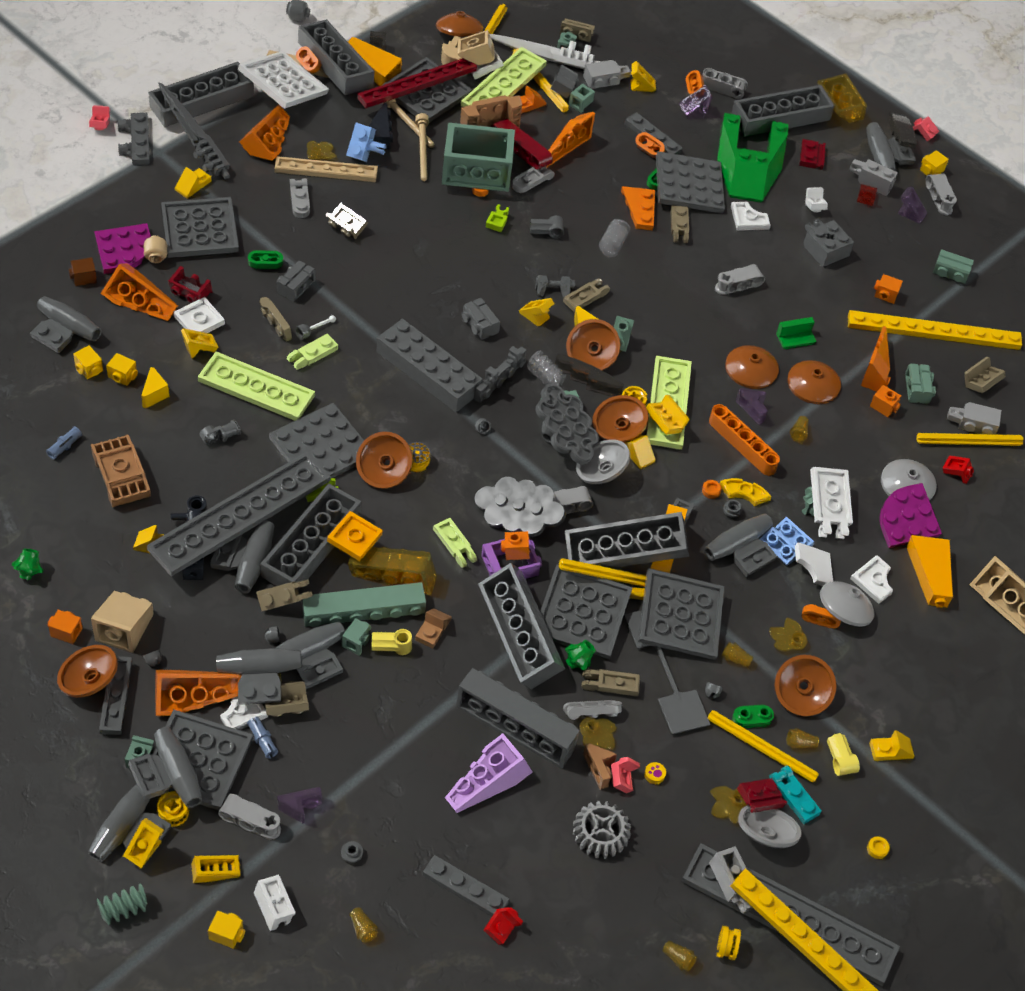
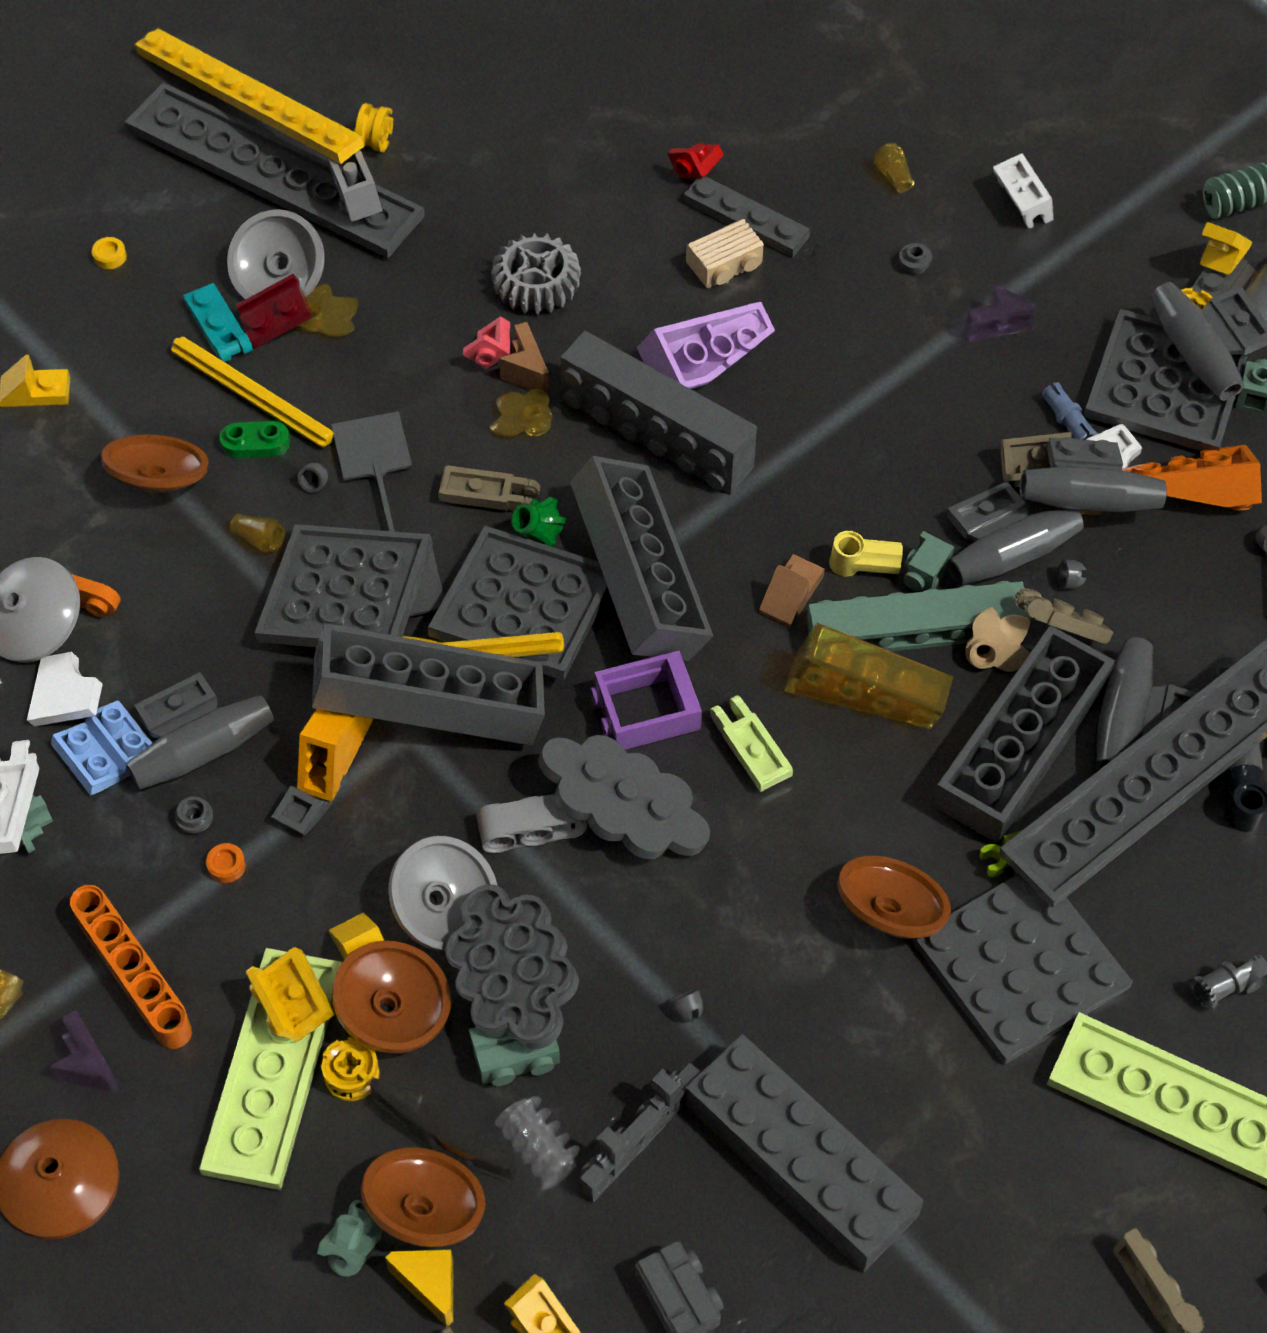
camera: 170 degrees left, 5 degrees up
yellow slope [191,855,241,883] -> none
yellow brick [208,911,245,949] -> none
light grey piece [218,794,281,840] -> none
yellowish green hinge [287,334,338,370] -> none
dark grey hinge [295,315,336,340] -> none
light orange plate [327,511,383,561] -> none
yellow wheel [409,442,431,472] -> none
orange brick [501,531,529,560] -> none
light grey plate [563,700,622,720] -> none
yellow tile [644,762,666,784] -> none
clear yellow cone [662,940,697,971] -> none
yellow tile [719,478,771,506] -> none
clear yellow plate [769,617,807,651] -> none
clear yellow cone [786,728,819,749] -> none
light yellow piece [827,733,860,776] -> none
none -> tan brick [686,219,764,289]
none -> tan plate [965,607,1030,672]

